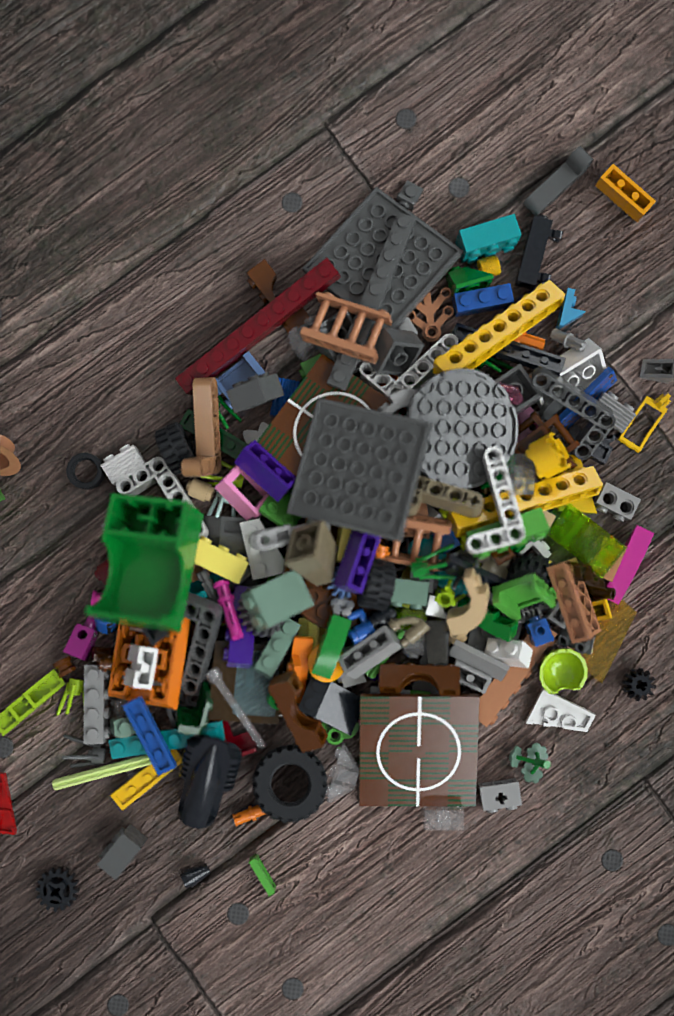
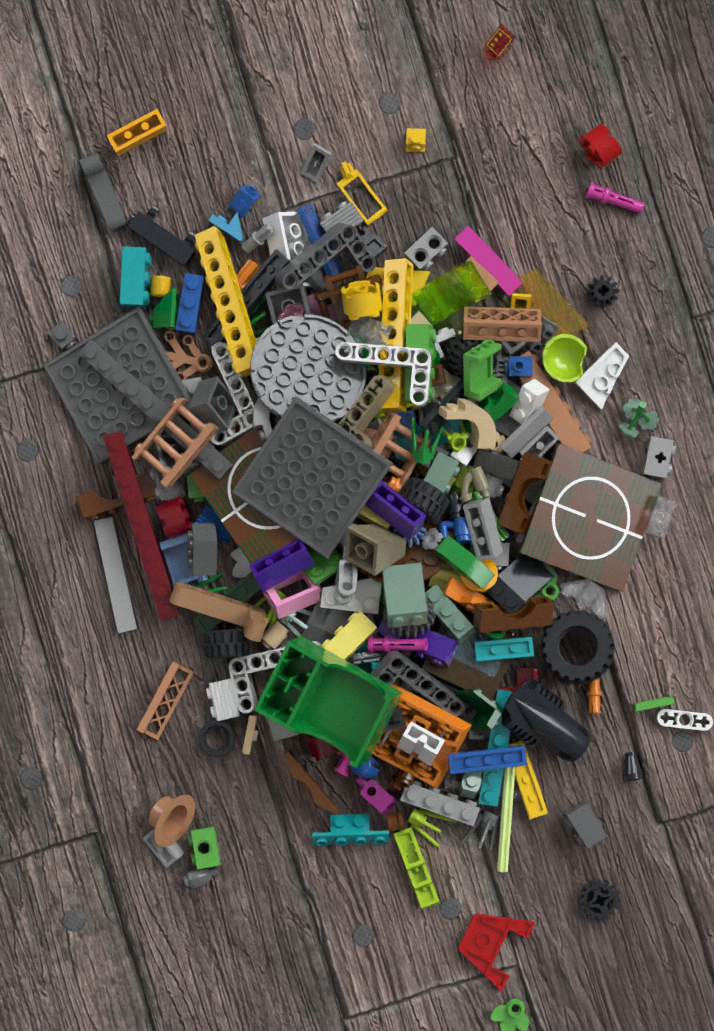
camera: 70 degrees left, 0 degrees up
clear piece [204,666,265,749] -> none
dark brown flag [565,561,616,600] -> none
none -> light grey tile [94,517,137,633]
none -> nougat fence [137,661,194,740]
none -> dark red brick [156,495,192,540]
none -> blue bracket [228,184,261,217]
none -> tan plate [242,715,258,755]
none -> reddish brown slope [284,750,339,814]
none -> teal bracket [311,814,389,847]
none -> teal plate [473,637,534,662]
none -> white beam [656,709,713,731]

